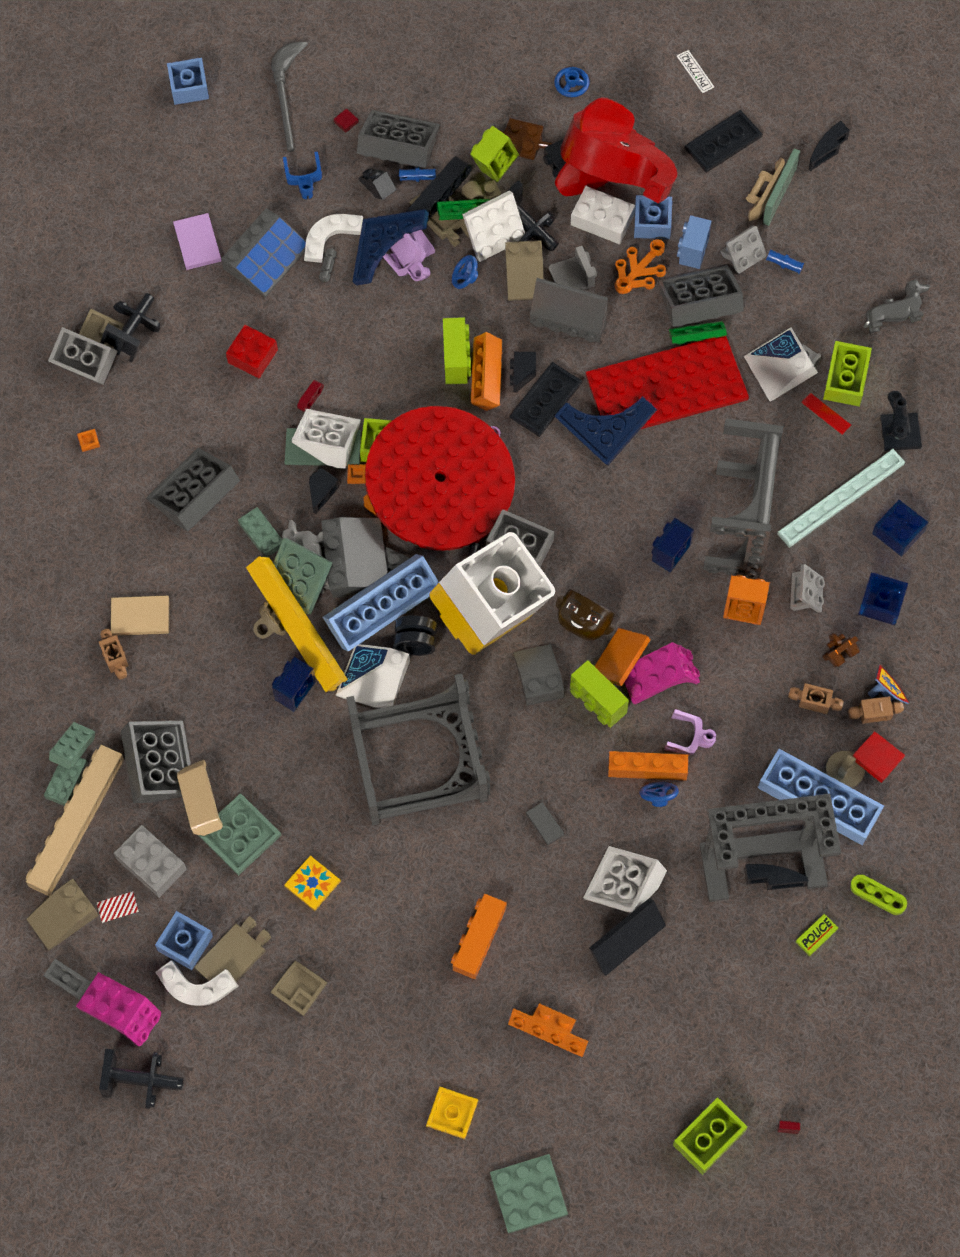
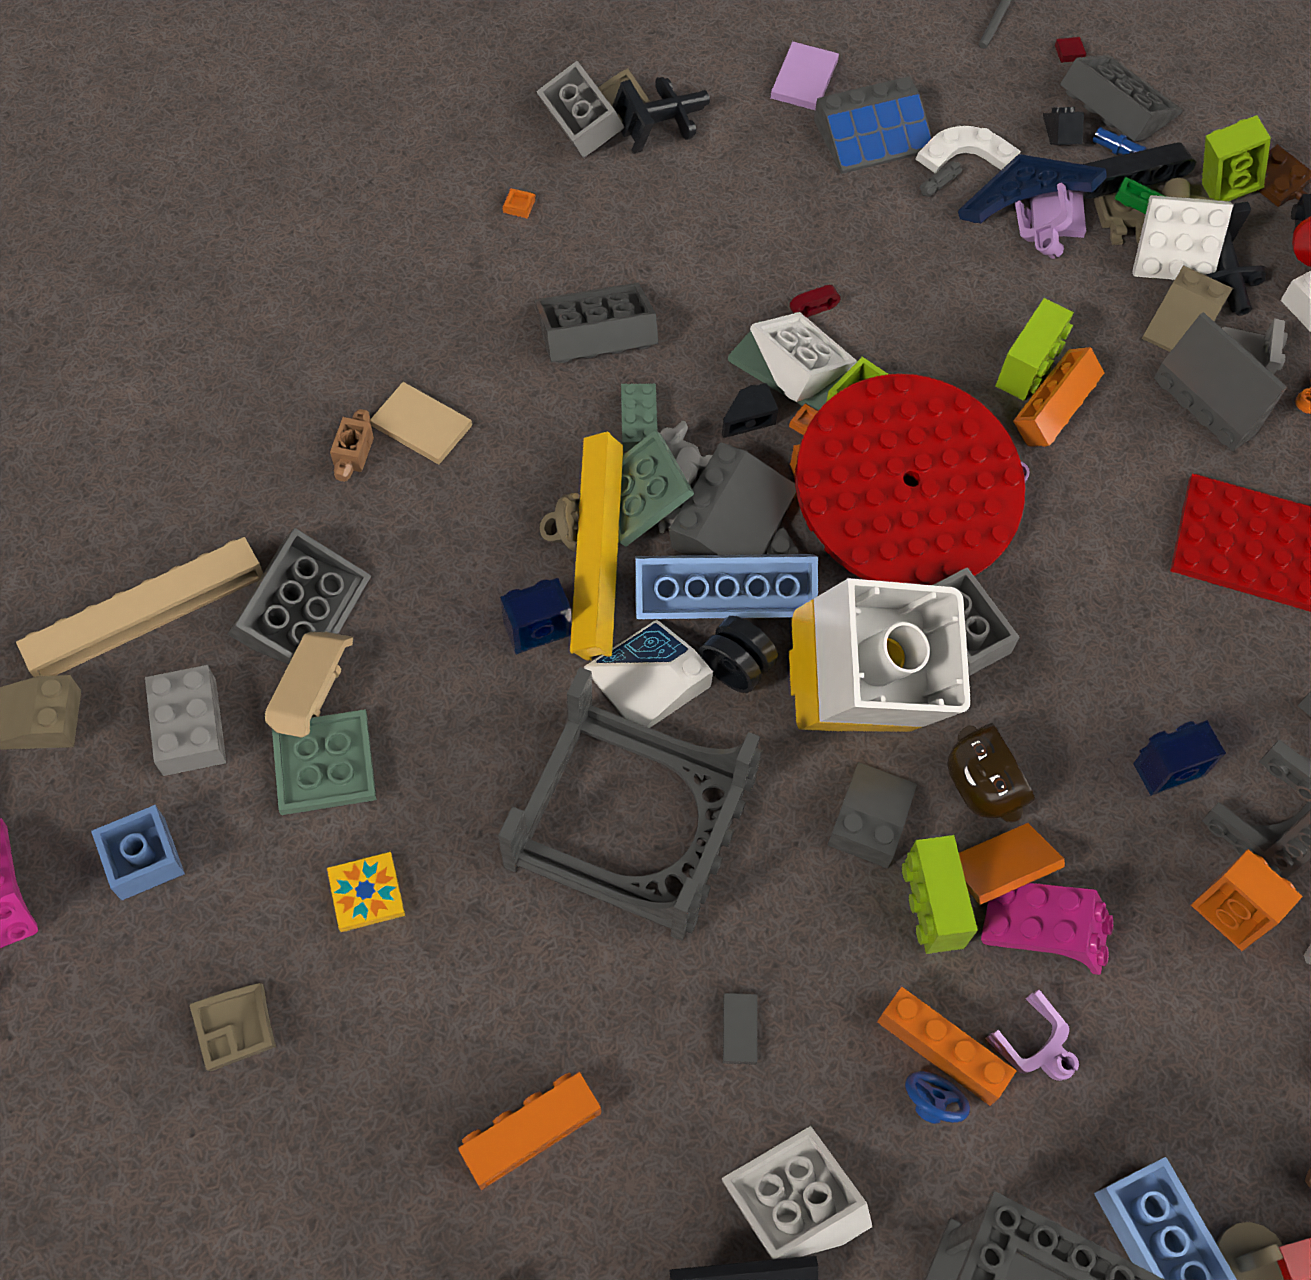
camera: 30 degrees right, 5 degrees down
sand green piece [44,758,88,806] -> none
sand green piece [49,722,95,770] -> none
sticker [97,892,139,923] -> none
white plate [156,960,239,1006] -> none
dark tan tile [194,916,271,982] -> none
red brick [226,325,278,378] -> none
blue piece [283,152,322,199] -> none
blue piece [452,255,478,289] -> none
black slope [510,351,536,393] -> none
black tile [510,362,582,437] -> none
dark blue plate [554,396,658,466] -> none
medium nougat piece [788,683,844,714] -> none

